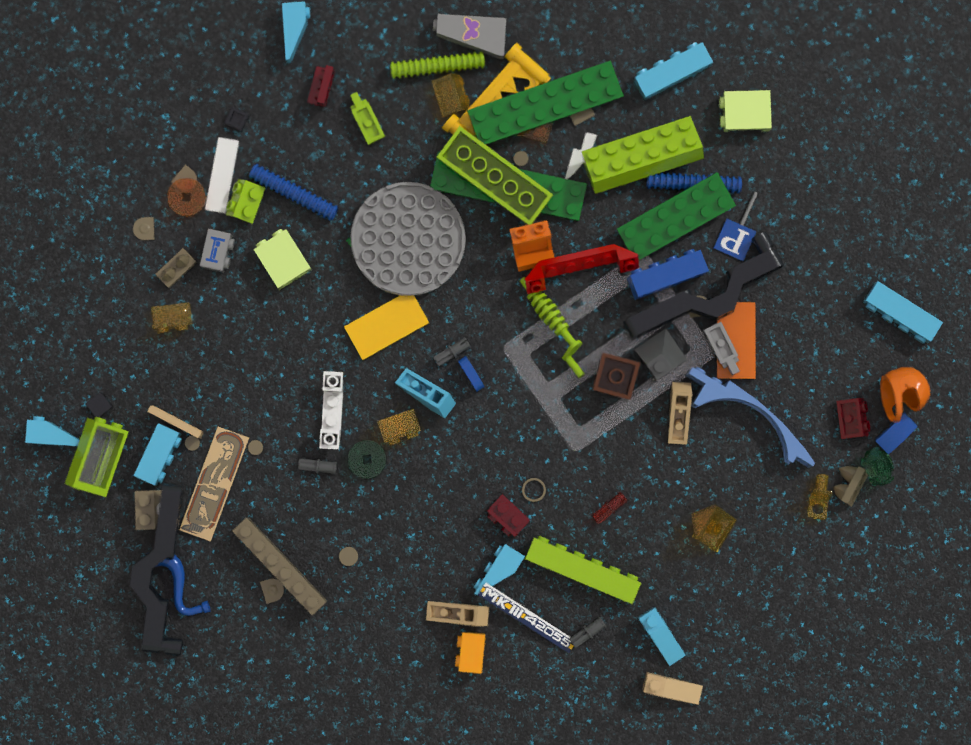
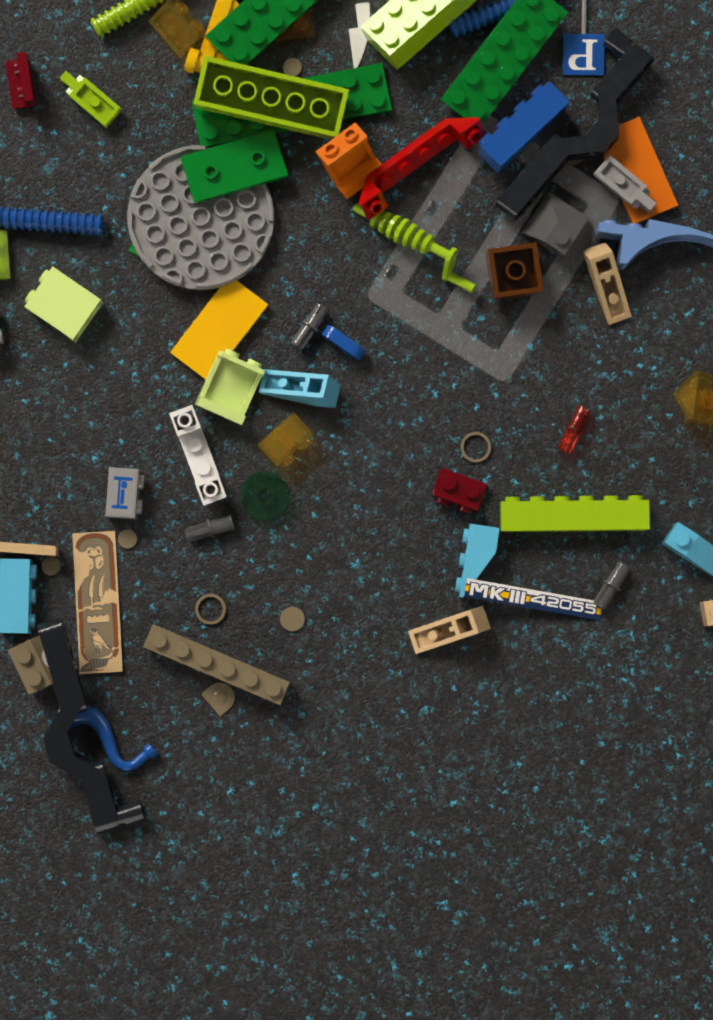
camera: 20 degrees left, 0 degrees up
light orange brick [455,631,485,674] -> none
none -> light grey brick [105,467,144,520]
none -> green plate [180,130,288,205]
none -> yellowish green panel [195,348,266,425]
none -> dark tan piece [195,594,226,625]

